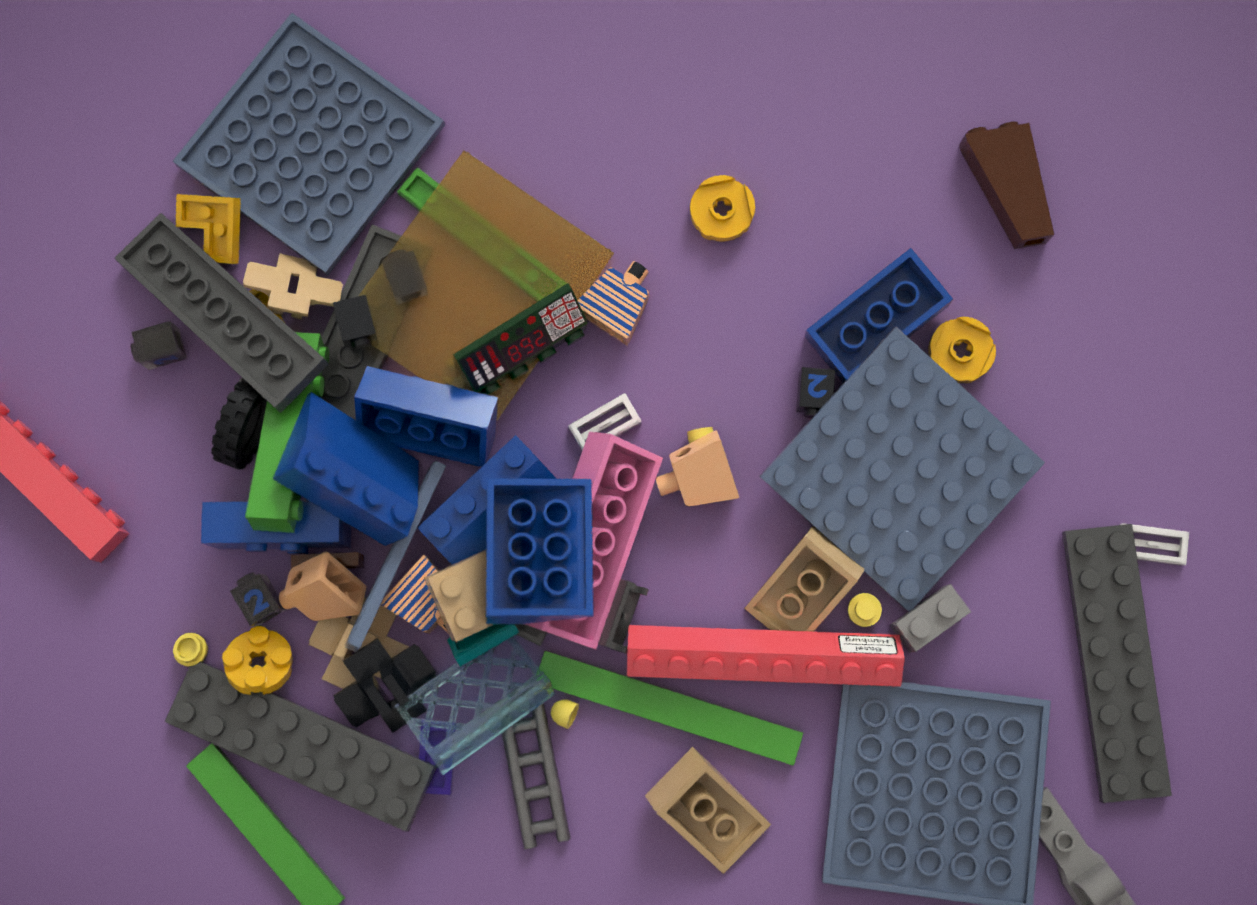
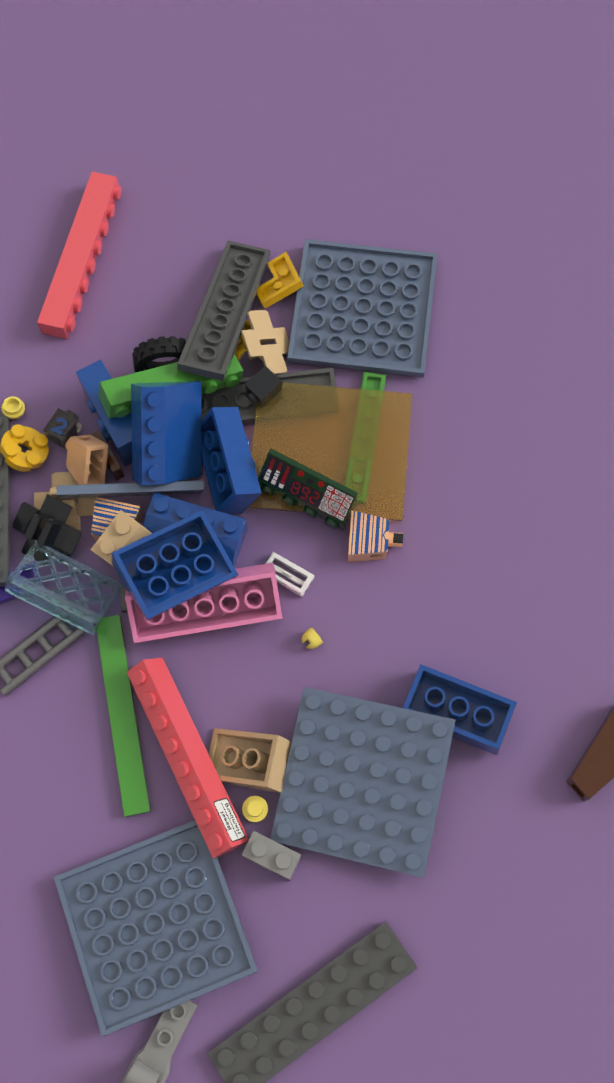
camera: 60 degrees right, 10 degrees down
clear smoke brick [130,321,187,370] -> none
clear smoke brick [382,249,428,305] -> none
teal tile [447,624,519,667] -> none
light yellow hinge [551,699,579,729] -> none
dark grey hinge [598,579,649,654] -> none
tan slope [645,747,771,874] -> none
light nougat torso [656,430,740,506] -> none
yellow plate [690,175,755,242] -> none
black brick [796,367,835,418] -> none
yellow plate [928,317,996,384] -> none
white tile [1119,523,1189,566] -> none

